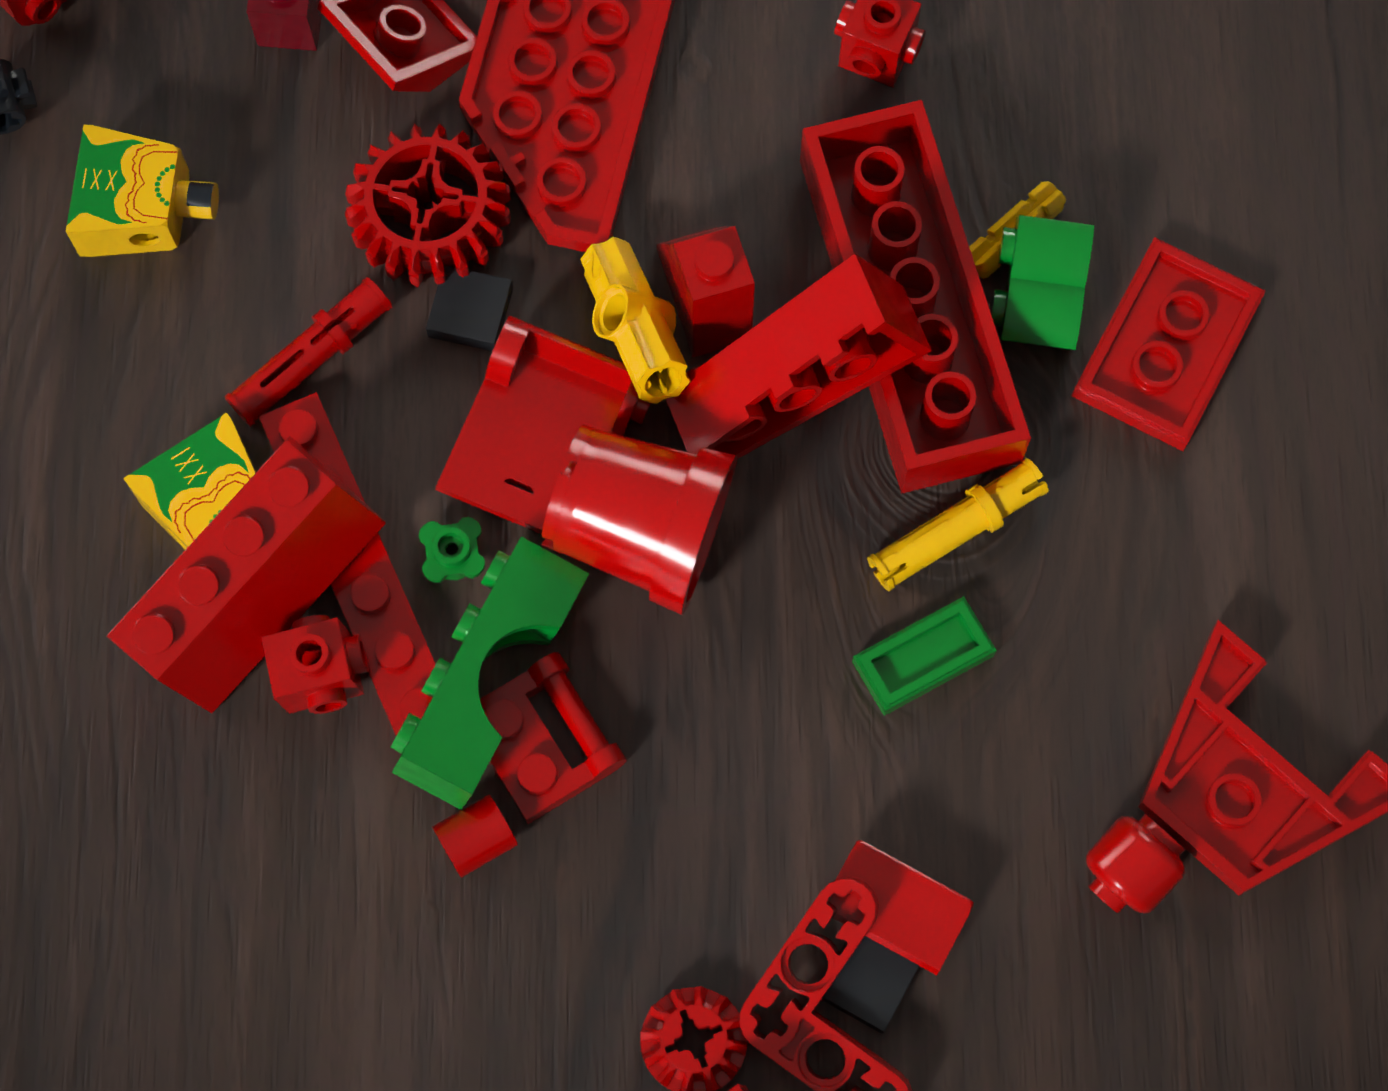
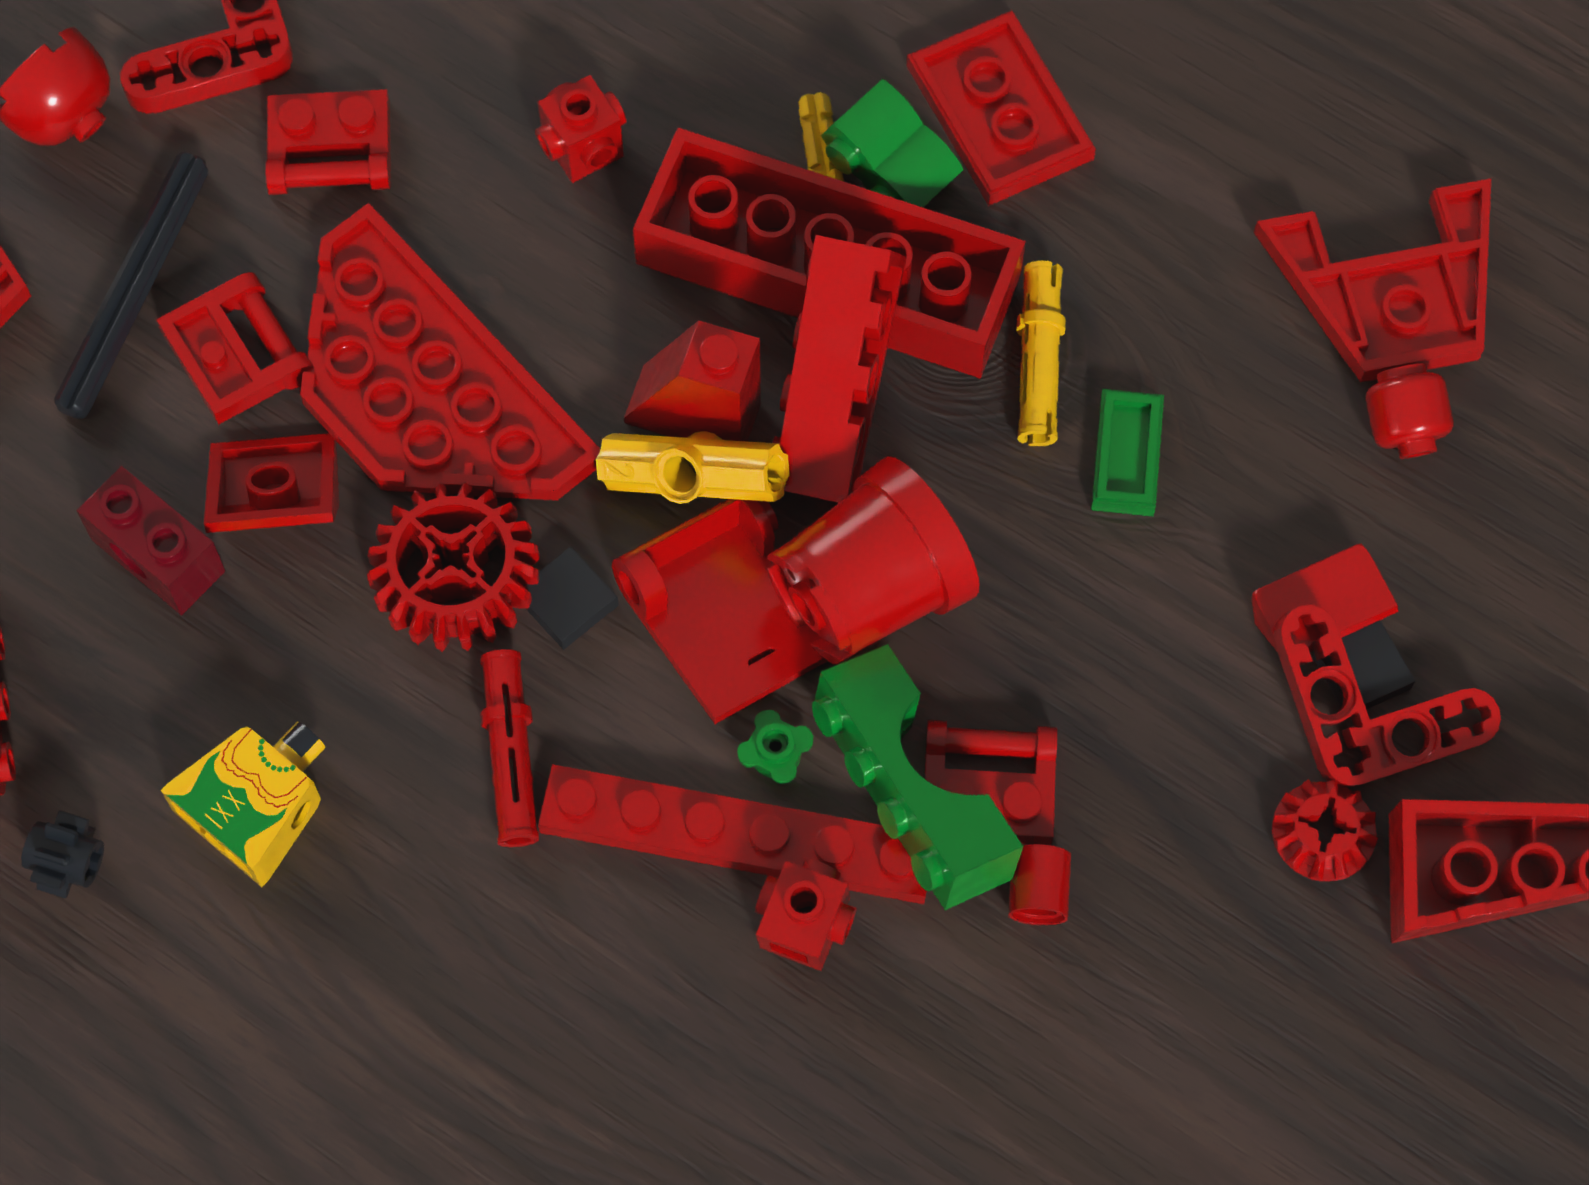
camera: 55 degrees left, 5 degrees down
red slope [107,436,386,713] -> none
torso [123,413,256,550] -> none

